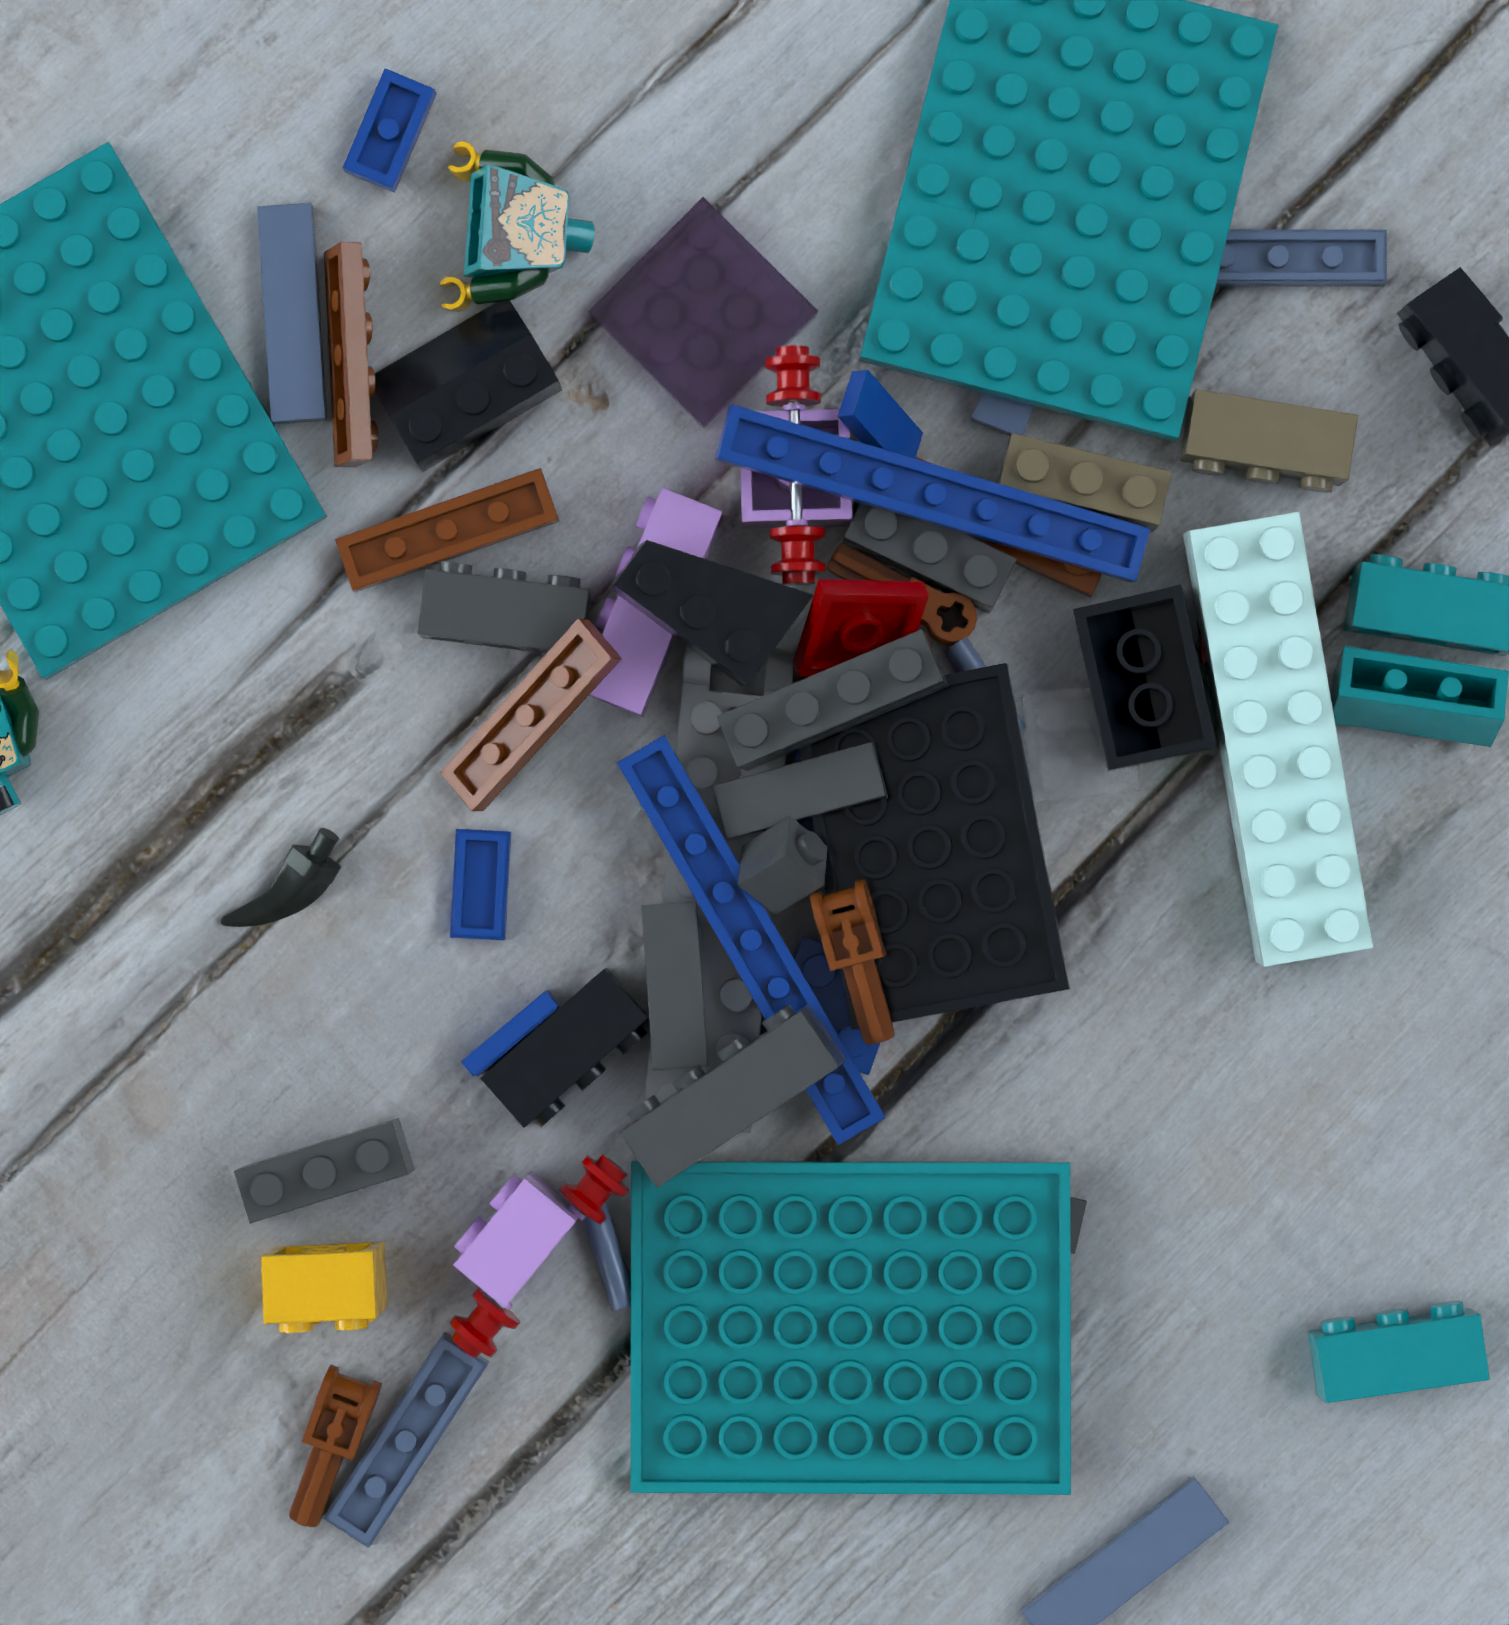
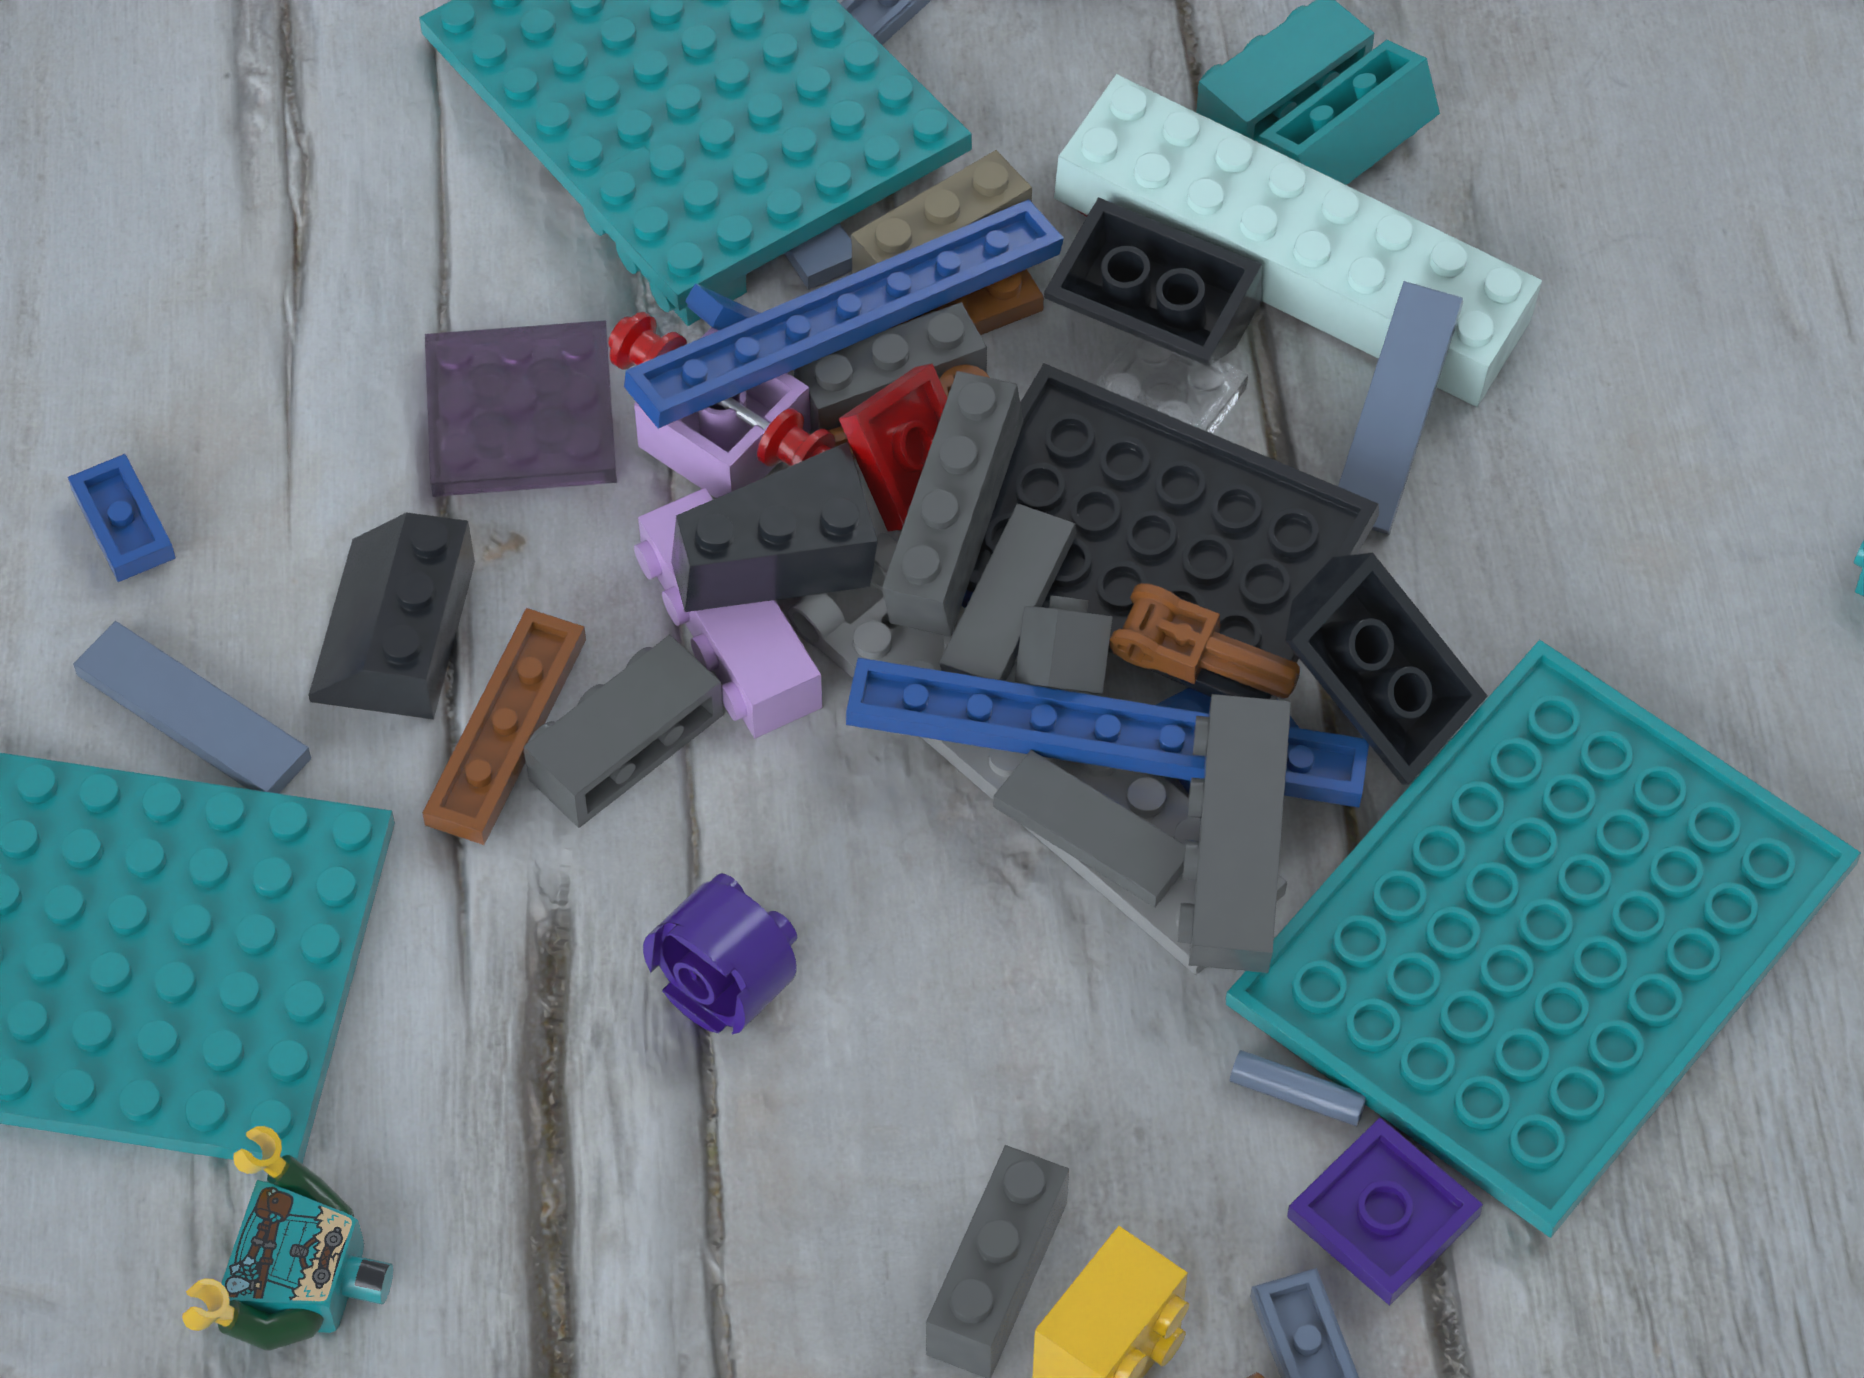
camera: 55 degrees left, 30 degrees down
pearl dark grey bar [220,828,341,927] -> none
dark orange plate [324,242,378,467] -> none
torso [439,141,595,312] -> none
plate [440,618,622,811] -> none
blue tile [450,829,511,940] -> none
lavender brick [450,1154,629,1359] -> none
blue tile [461,990,561,1077] -> none
black brick [480,968,649,1128] -> none
dark tan brick [1180,389,1359,493] -> none
none -> dark purple brick [643,873,798,1035]
none -> black slope [1285,552,1488,785]
none -> dark purple plate [1287,1118,1483,1306]
none -> sand blue tile [1338,281,1463,535]

